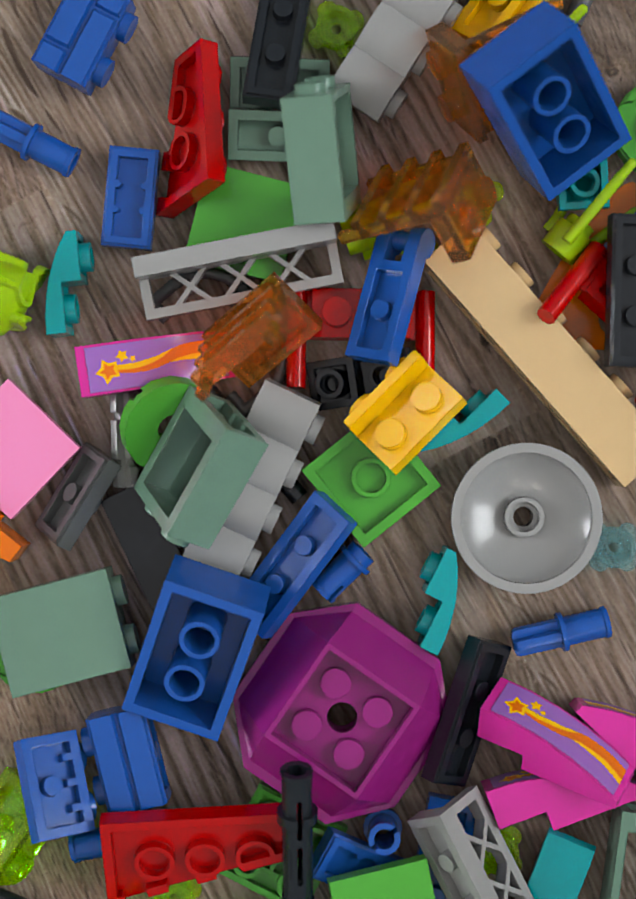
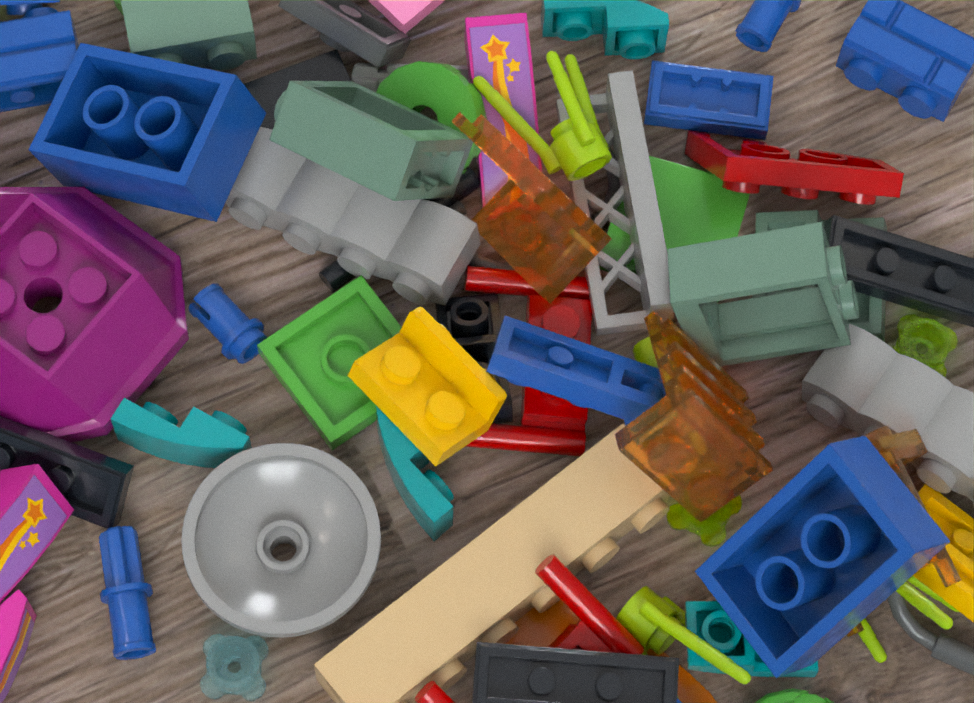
camera: 90 degrees right, 20 degrees down
blue plate [250,491,358,639] -> none
none -> lime plant [473,51,612,181]

